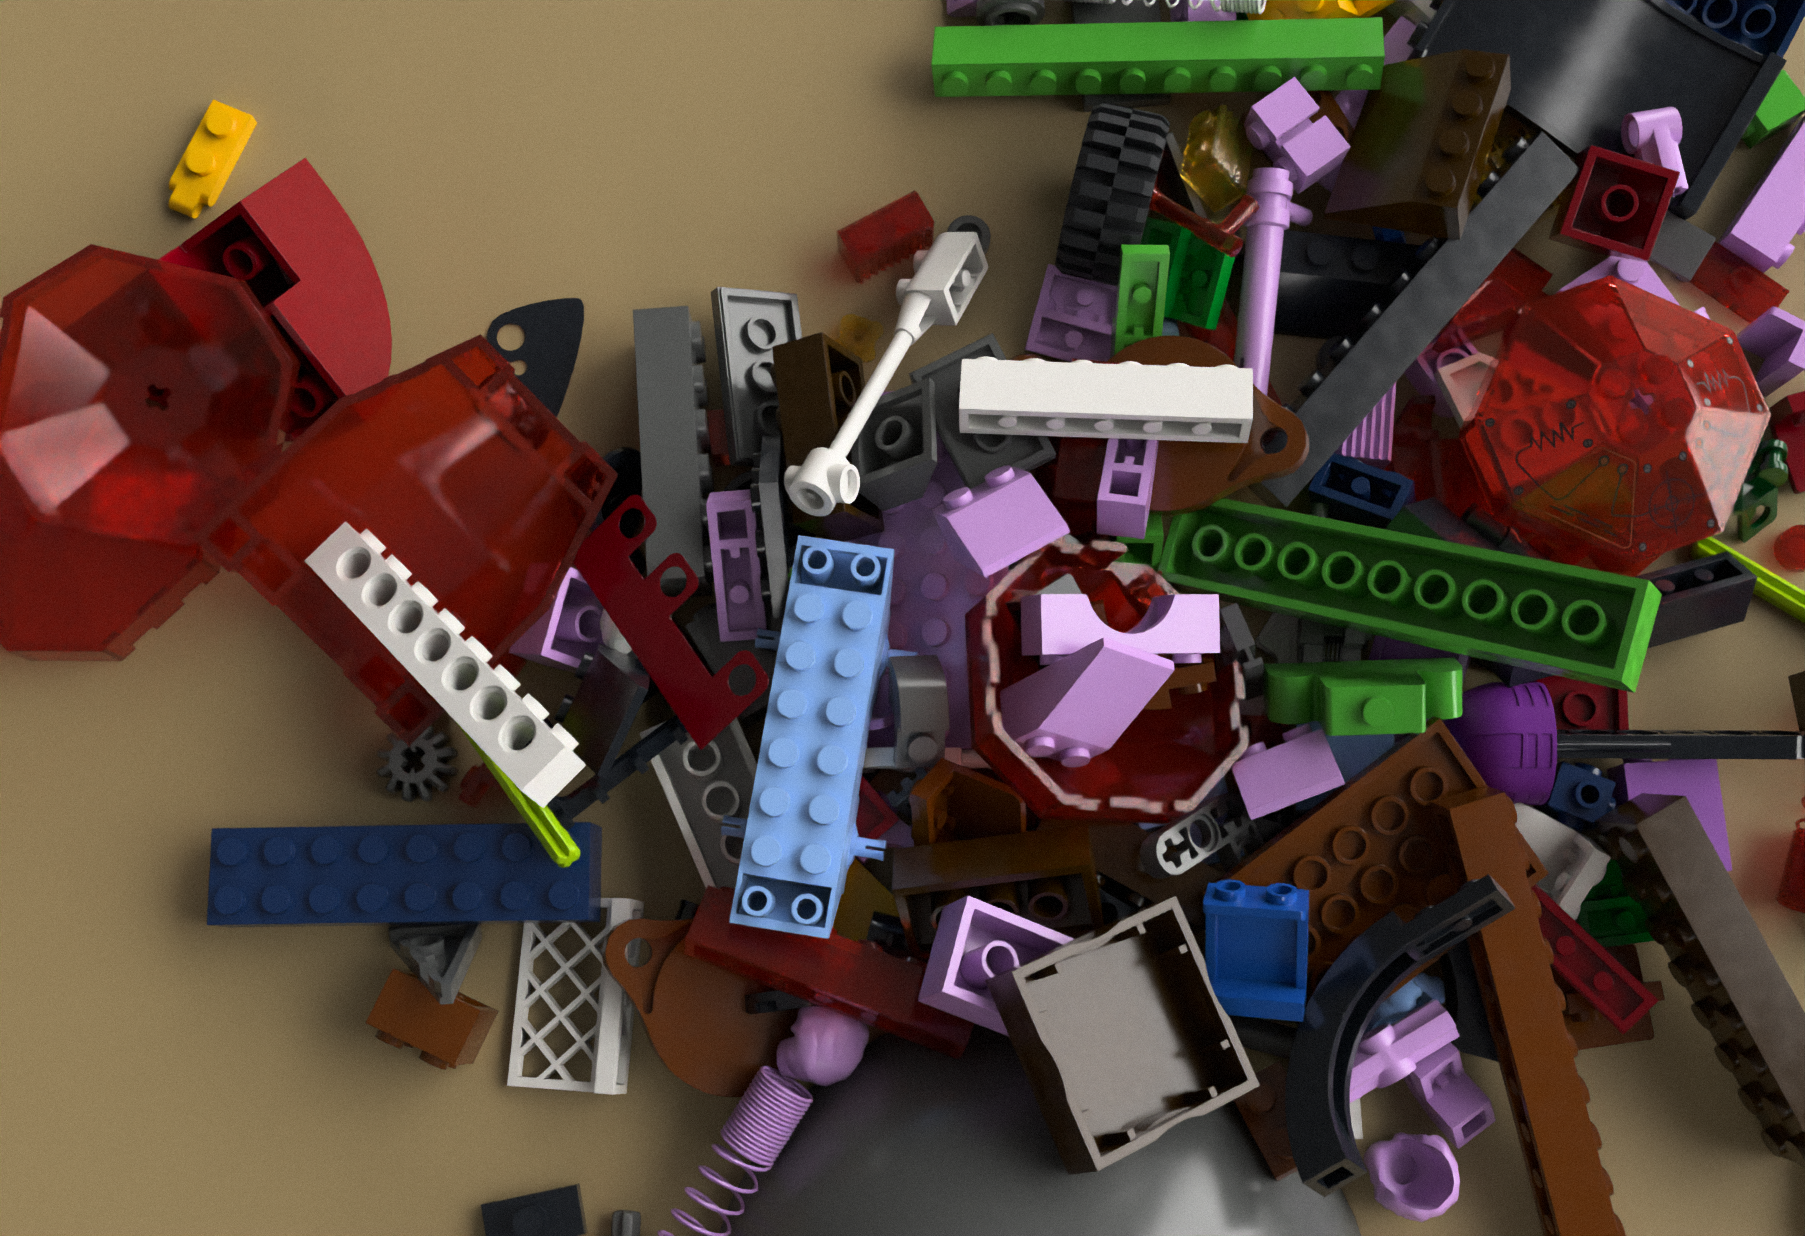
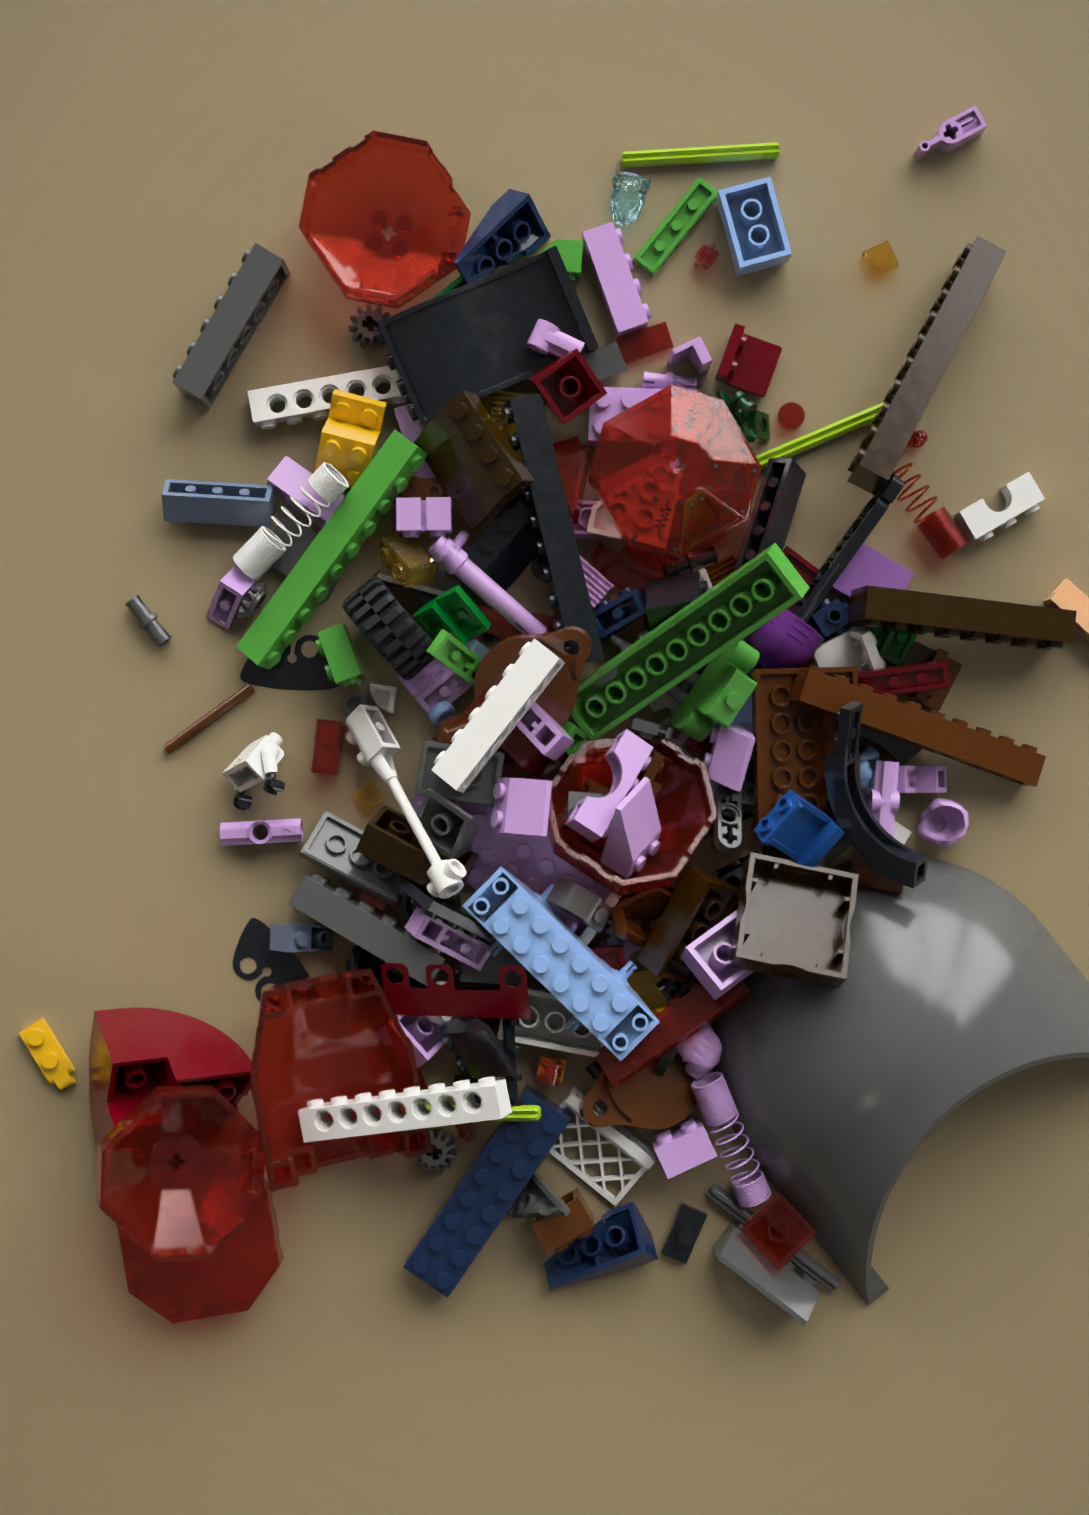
camera: 55 degrees left, 10 degrees up
clear red piece [1149,177,1260,257] -> none
none -> reddish brown bar [163,683,255,754]
none -> lavender piece [220,818,303,846]
none -> white torso [222,732,285,810]
none -> black piece [240,635,339,690]
none -> sand blue slope [270,923,333,952]
none -> bright green brick [315,623,366,689]
none -> white tile [370,683,397,714]
none -> light blue tile [428,701,456,727]
none -> clear red leg [536,1053,567,1086]
none -> dark blue wedge [544,1202,658,1290]
none -> lavender brick [651,1117,717,1179]

